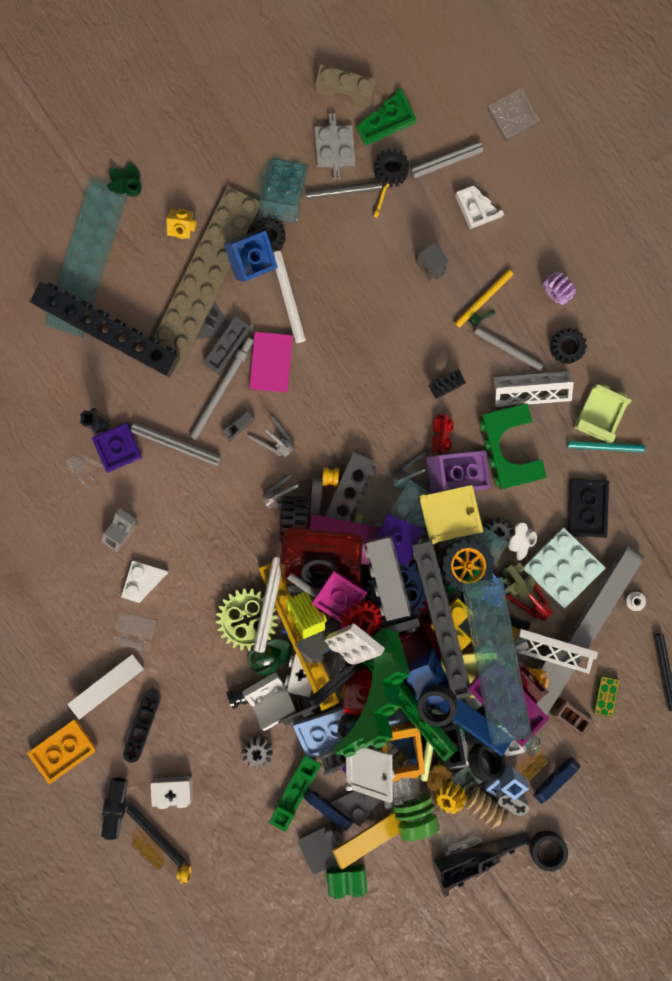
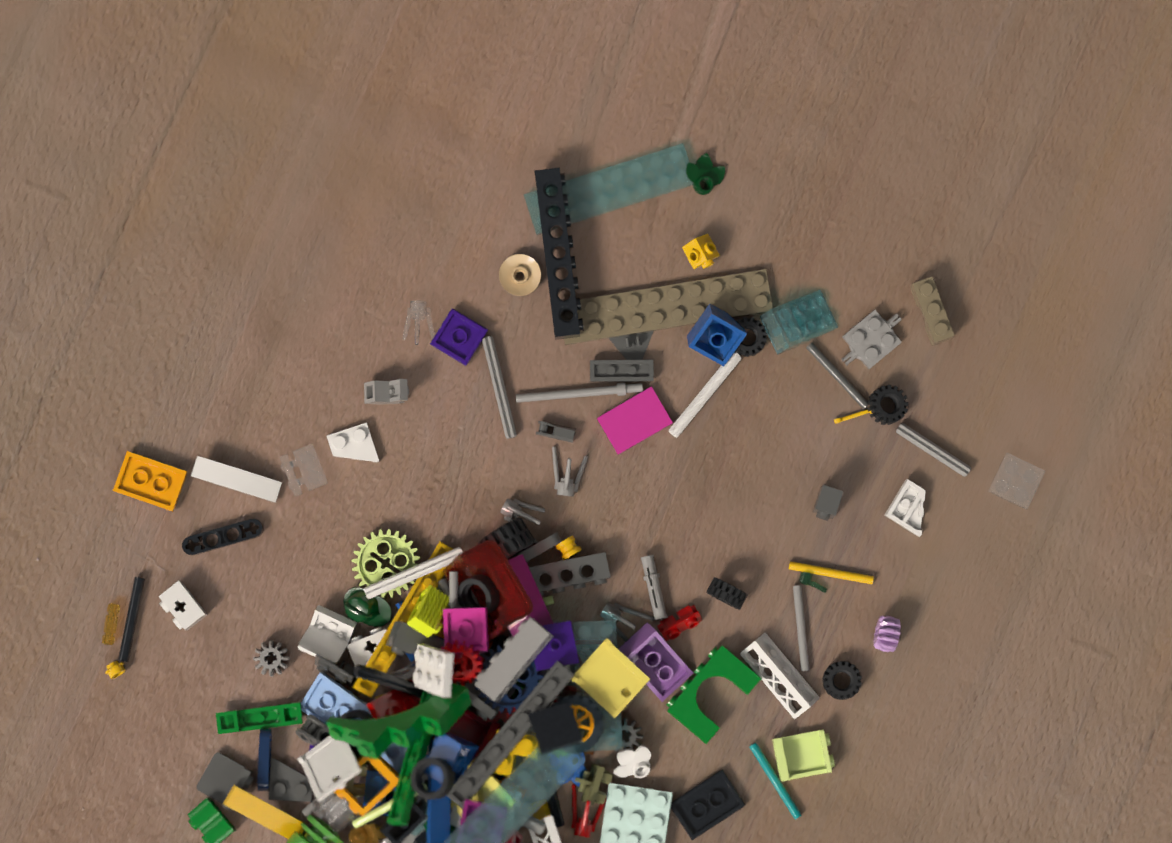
camera: 55 degrees right, 5 degrees down
black piece [80,408,110,434] -> none
black piece [101,777,128,840] -> none
black wheel [226,686,248,709] -> none
green wing [357,88,417,146] -> none
none -> tan dish [499,254,541,296]
none -> black tile [528,702,582,755]
none -> light grey pin [640,555,668,620]

